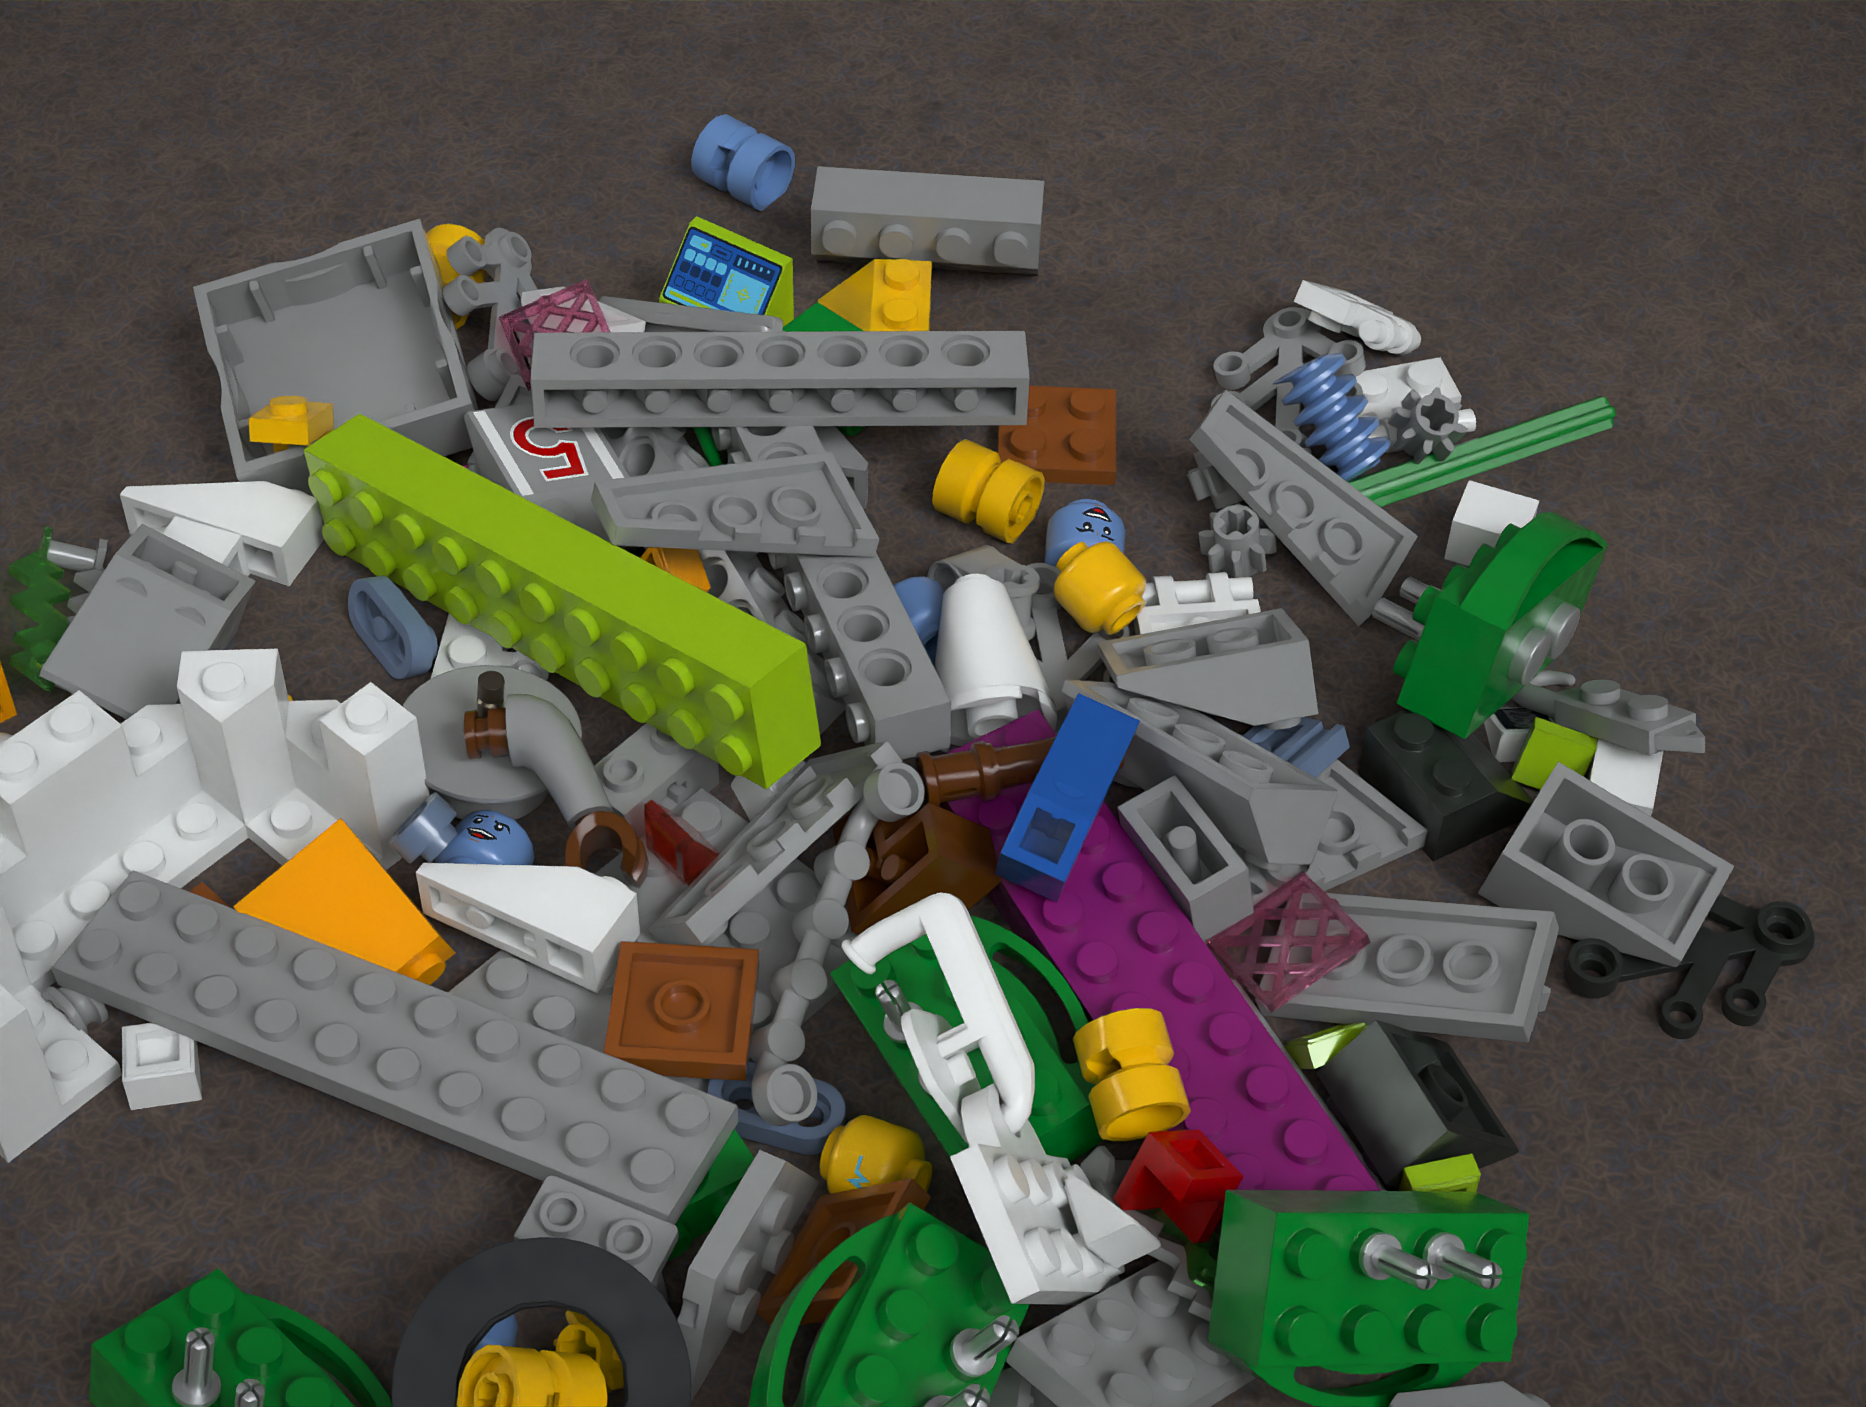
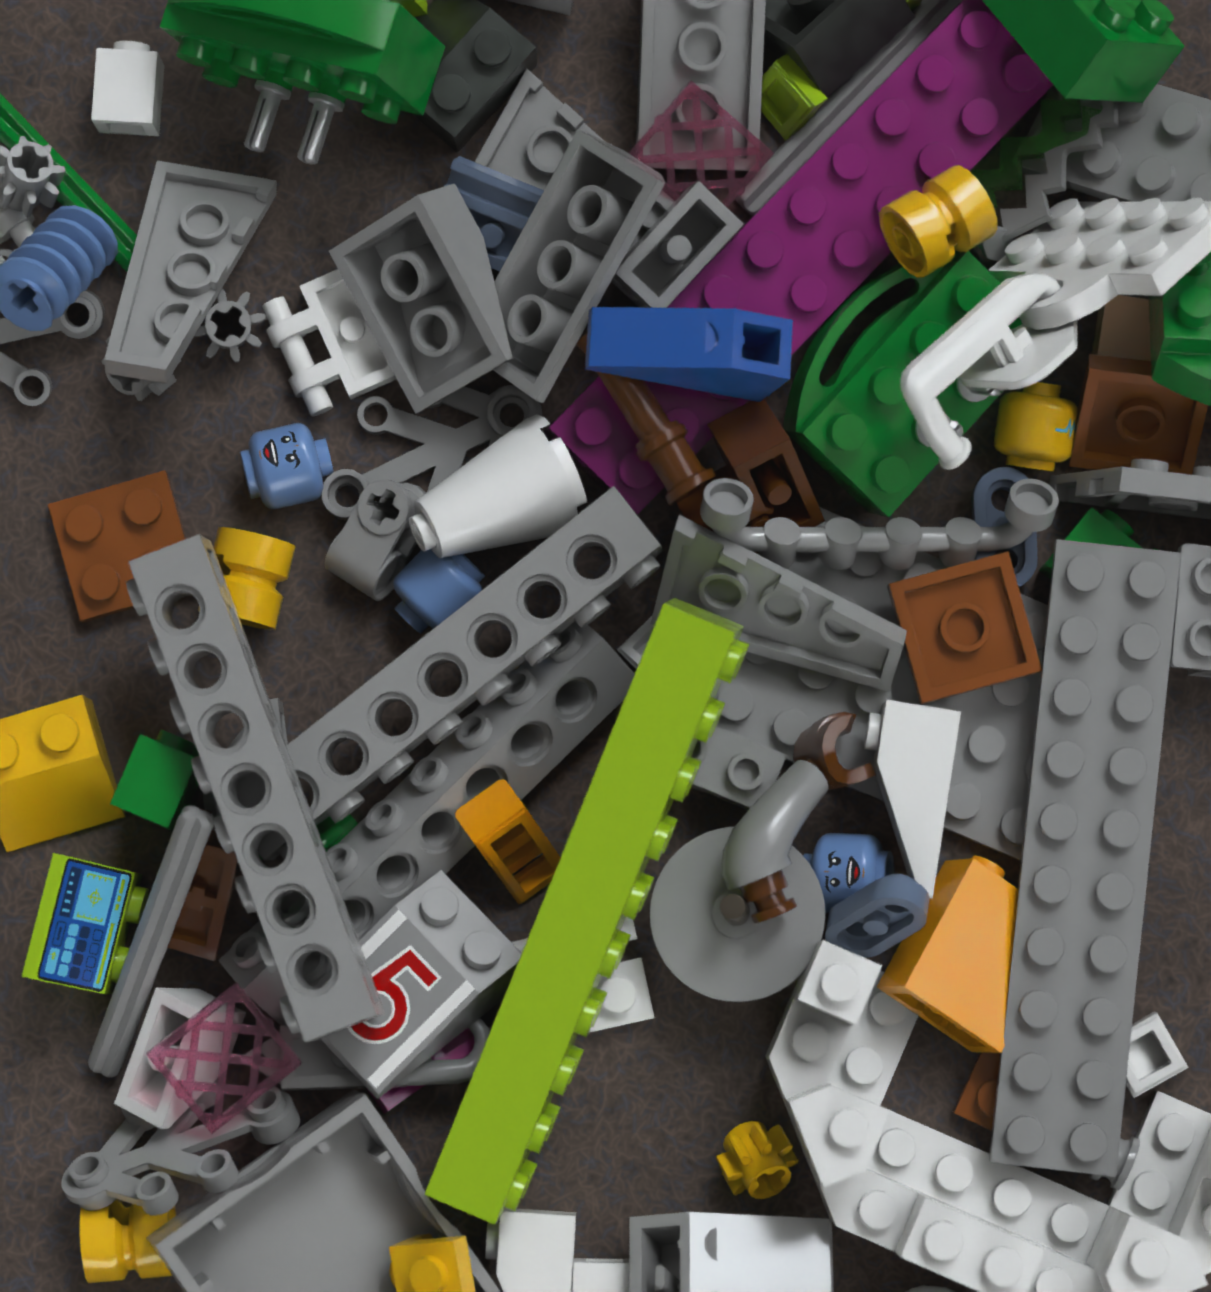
camera: 105 degrees left, 35 degrees up
sand blue plate [348,576,438,679] -> none
light grey wing [591,451,880,557] -> none
clear red slope [644,800,720,886] -> none
yellow head [1053,541,1146,635] -> none
white slope [1064,1175,1161,1269] -> none
red panel [1113,1129,1244,1243] -> none

